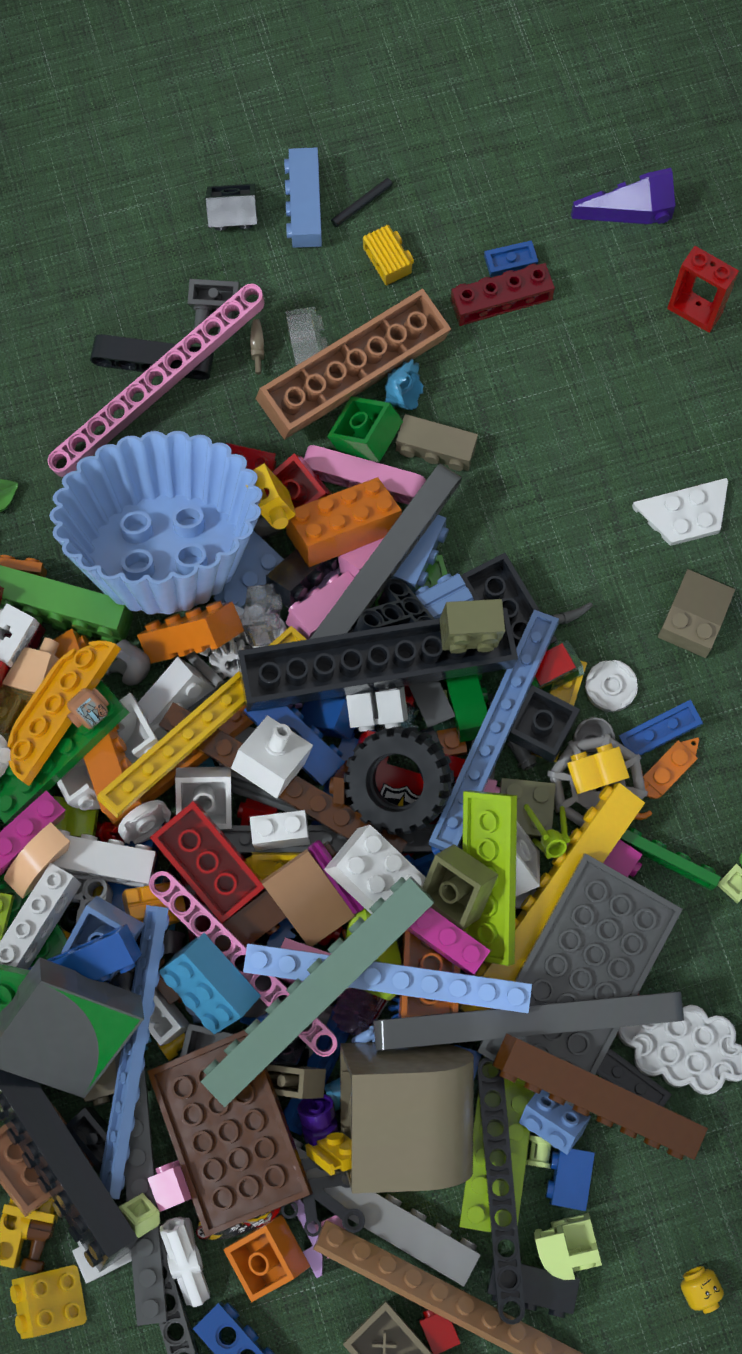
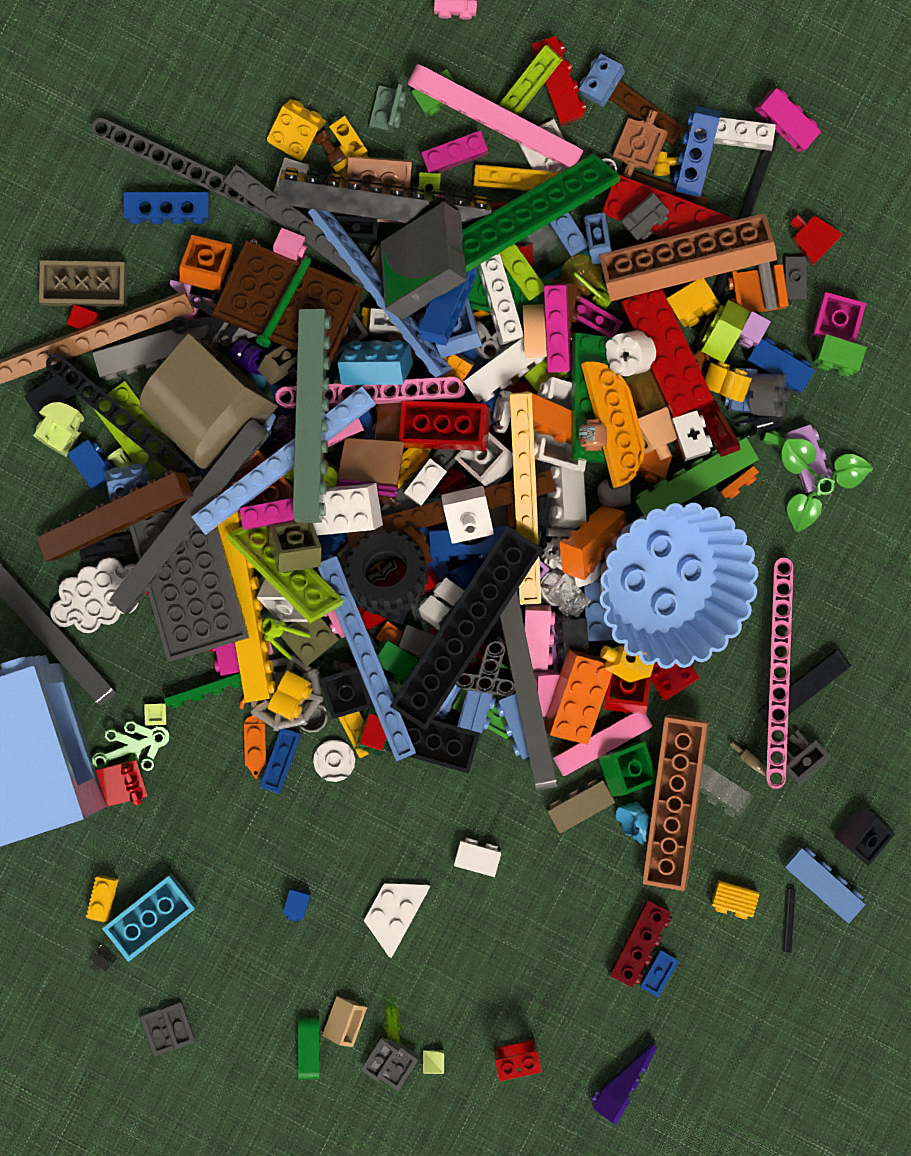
camera: 130 degrees right, 15 degrees up
yellowish green slope [118,1193,160,1238] -> none
white piece [160,1217,210,1307] -> none
yellow plate [305,1132,351,1176] -> none
olive brick [440,599,505,653] -> none
dark grey helmet [552,602,593,625] -> none
dark tan slope [658,569,735,658] -> none
none -> green bar [255,257,311,348]
none -> white brick [454,838,501,877]

